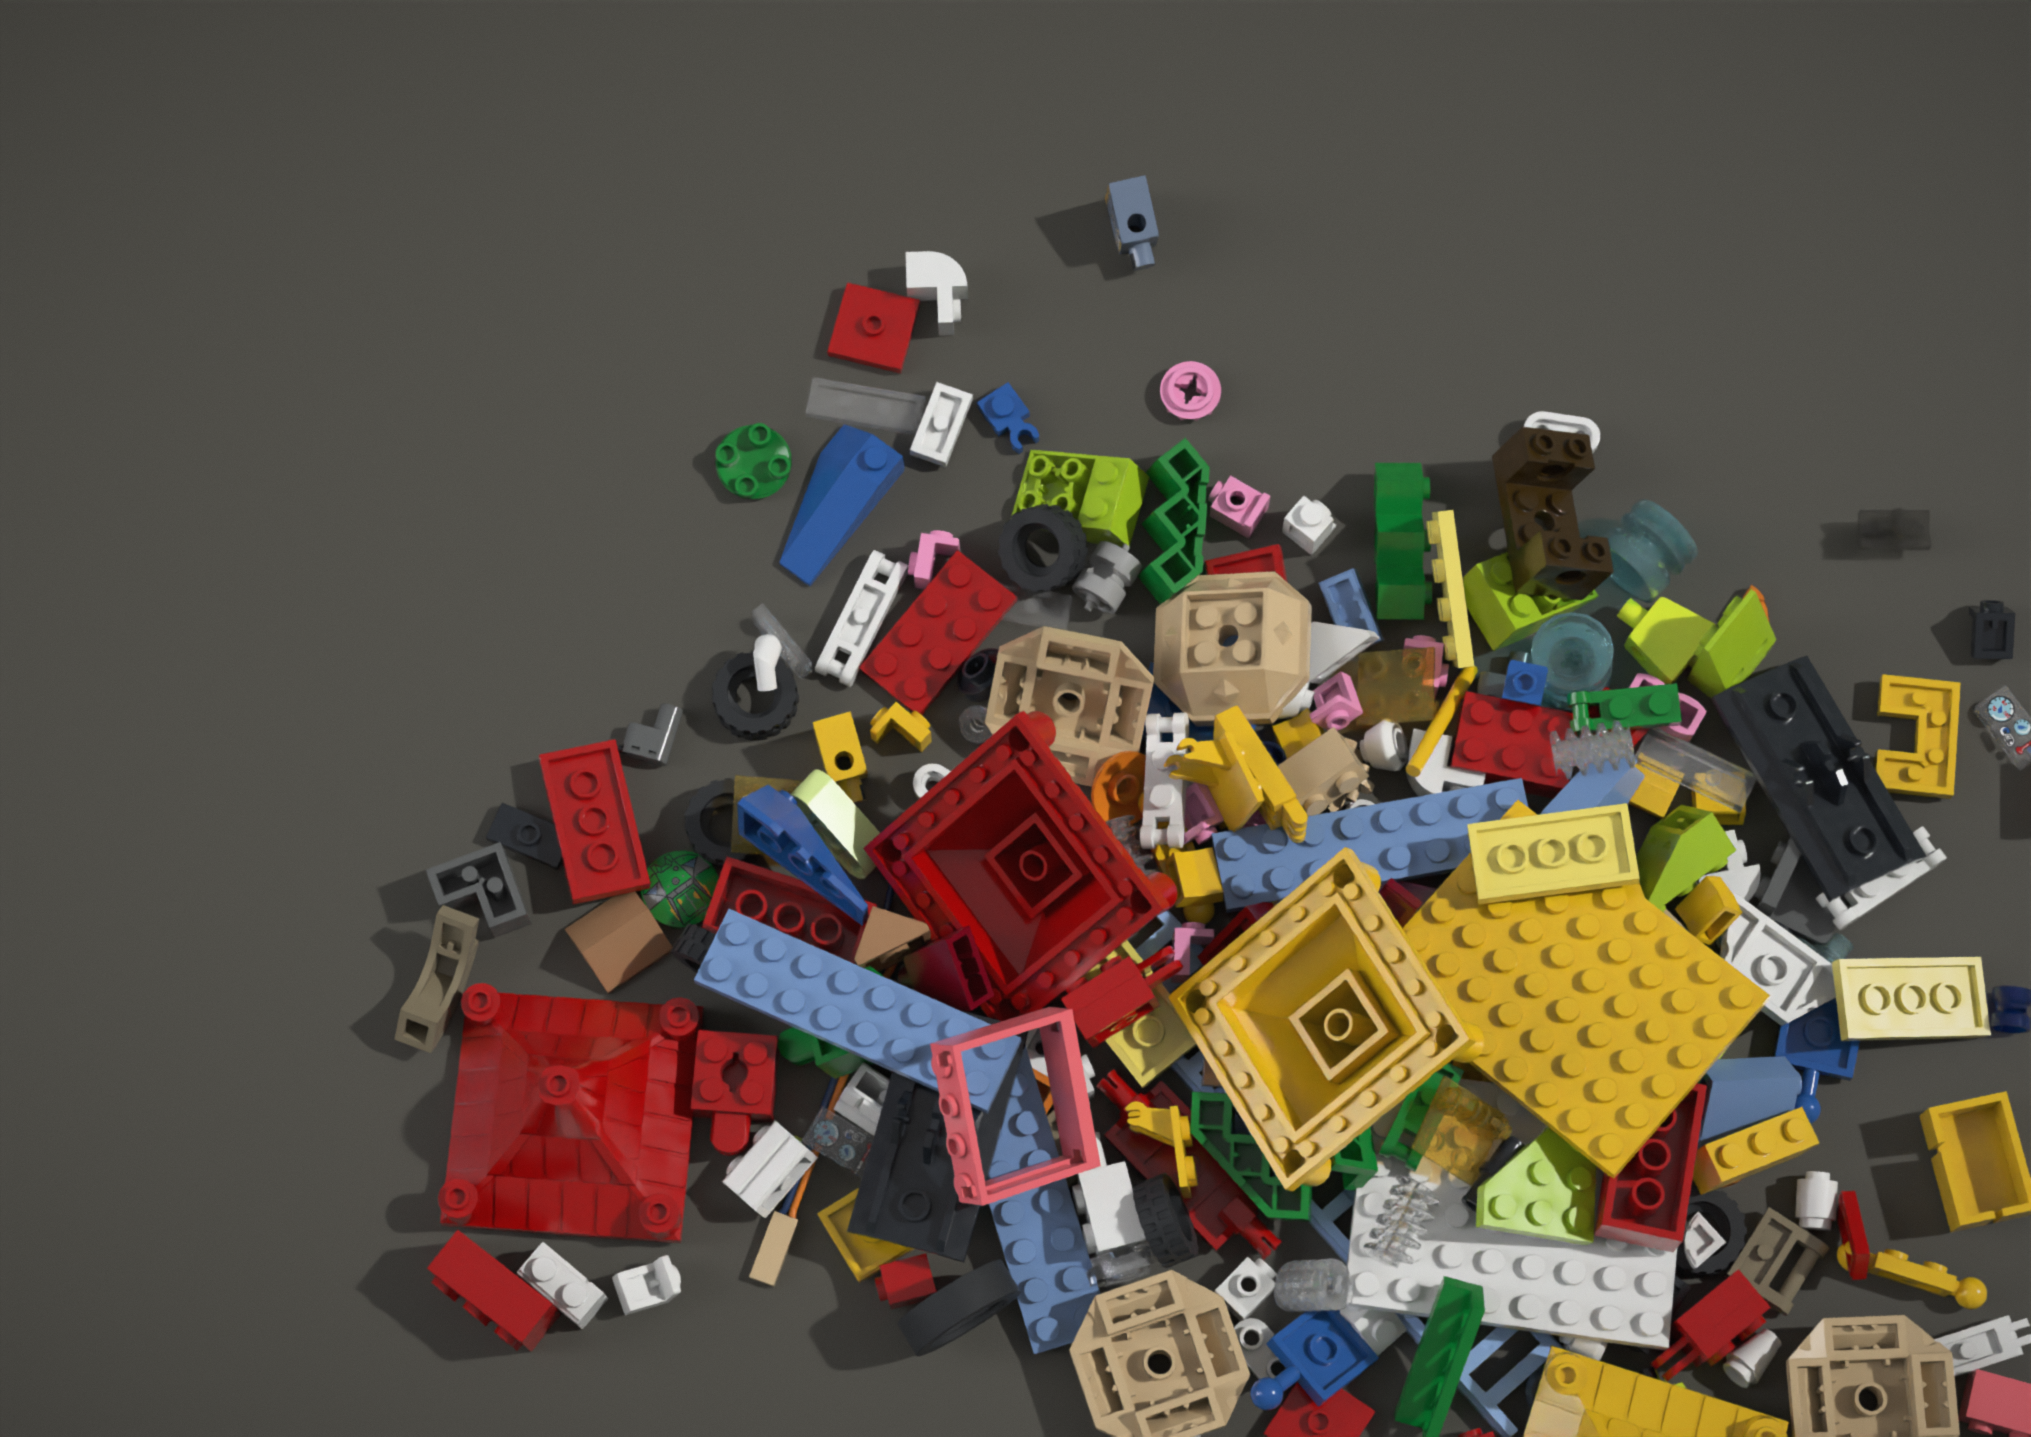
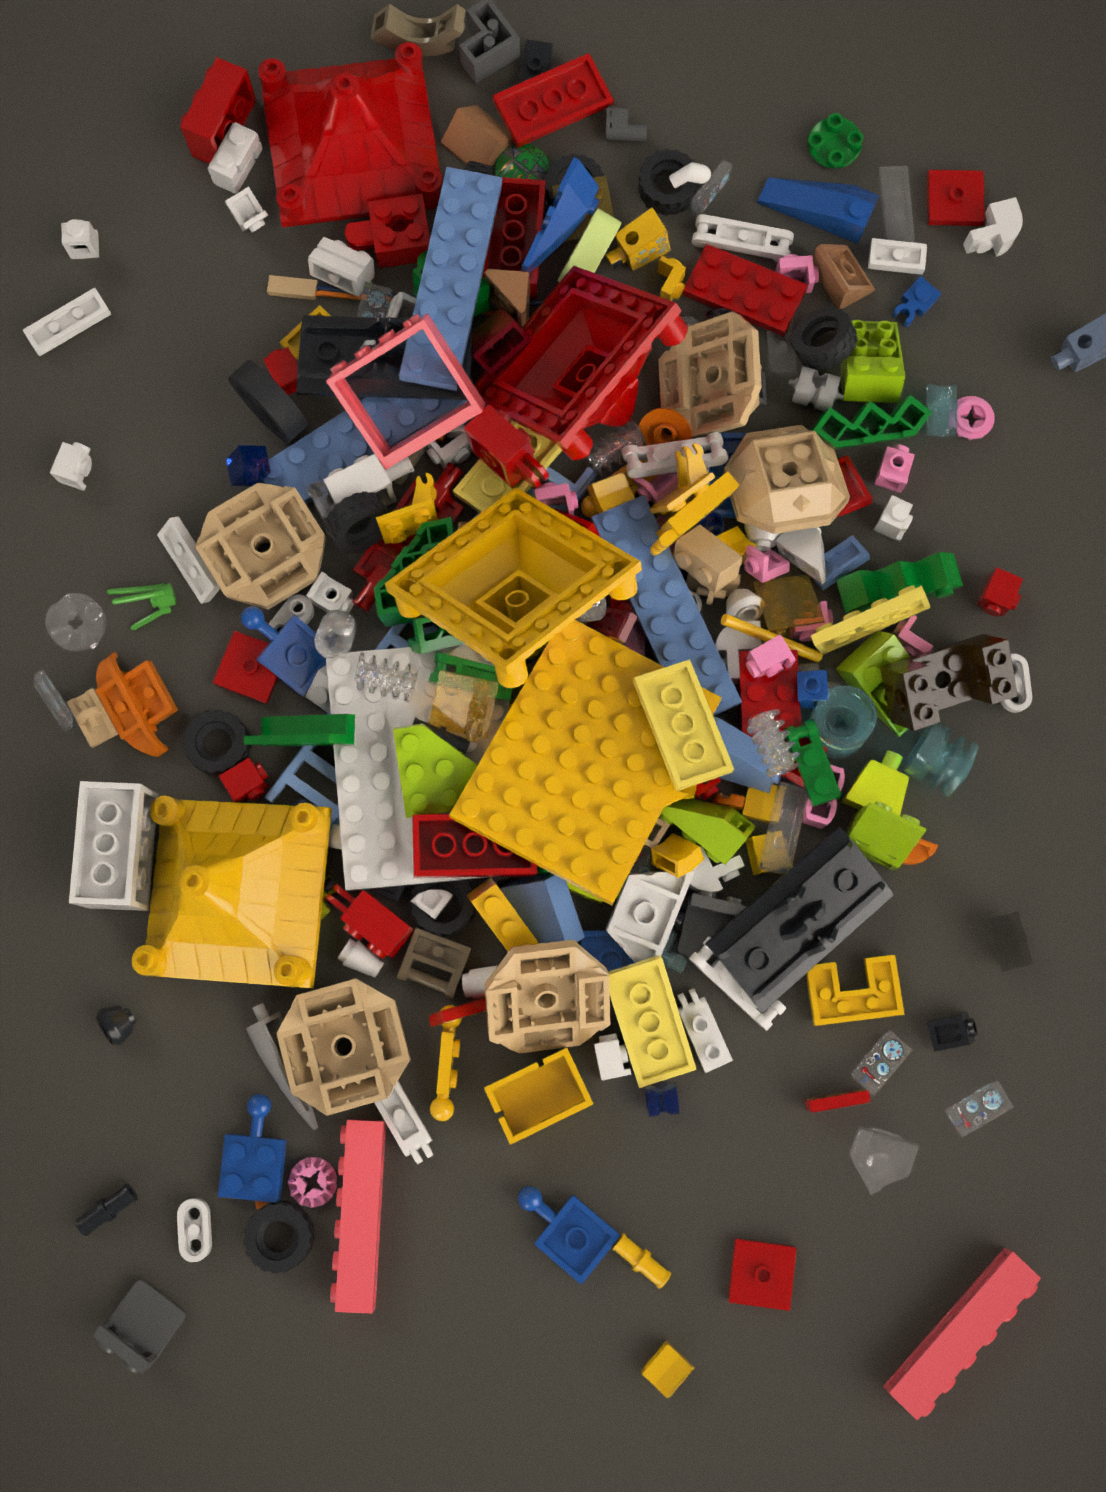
camera: 75 degrees right, 5 degrees up
none -> clear blue brick [226,445,271,487]
none -> tan piece [485,940,610,1054]
none -> white brick [594,1033,632,1080]
none -> white hinge [677,988,733,1073]
none -> orange tile [712,793,745,811]
none -> bright pink brick [746,634,796,678]
none -> medium nougat slope [813,244,875,309]
none -> bright pink bracket [893,615,933,657]
none -> clear light blue hips [927,384,957,437]
none -> red brick [976,567,1023,617]

